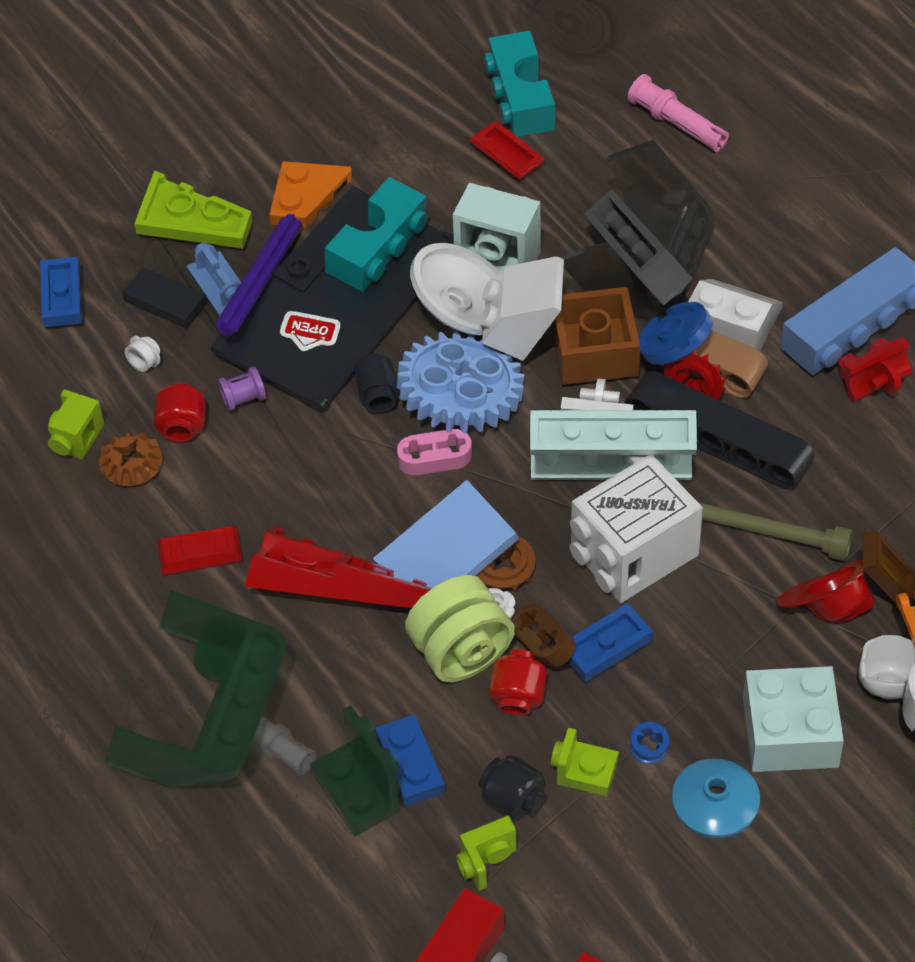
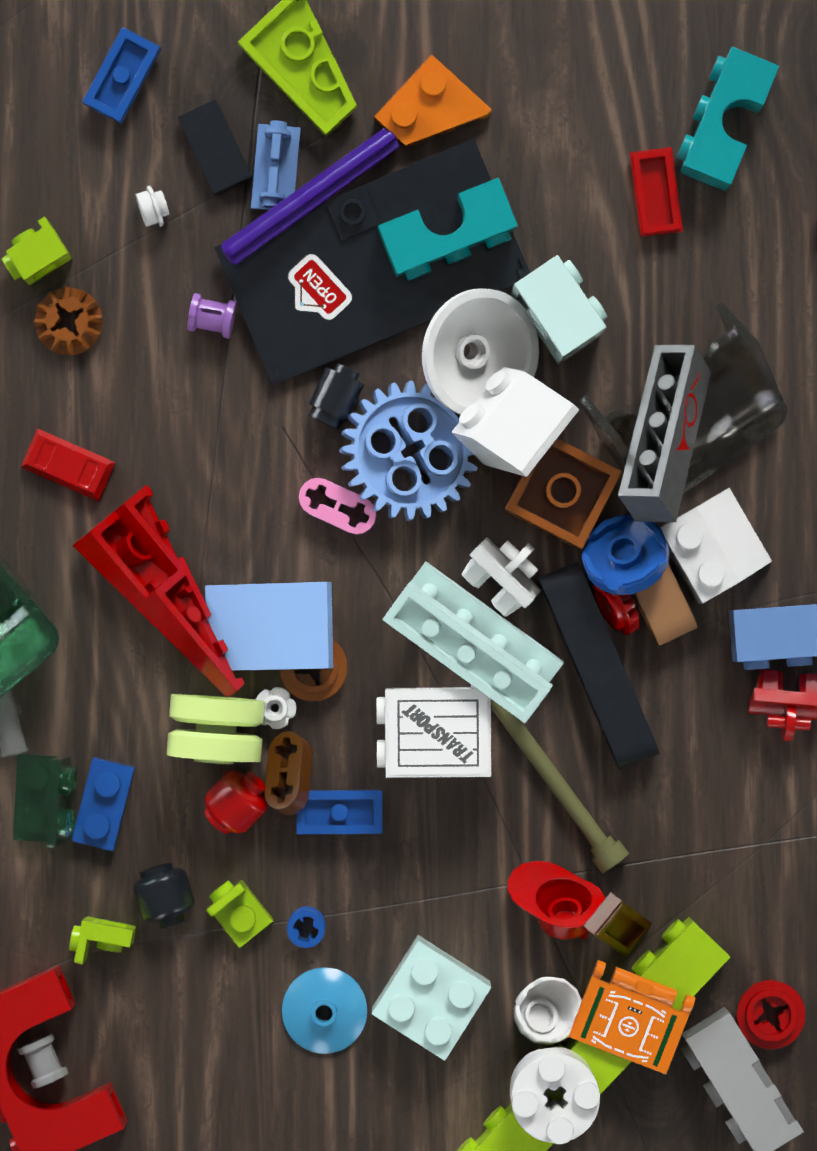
camera: 30 degrees right, 35 degrees up
red head [153,383,206,443] -> none

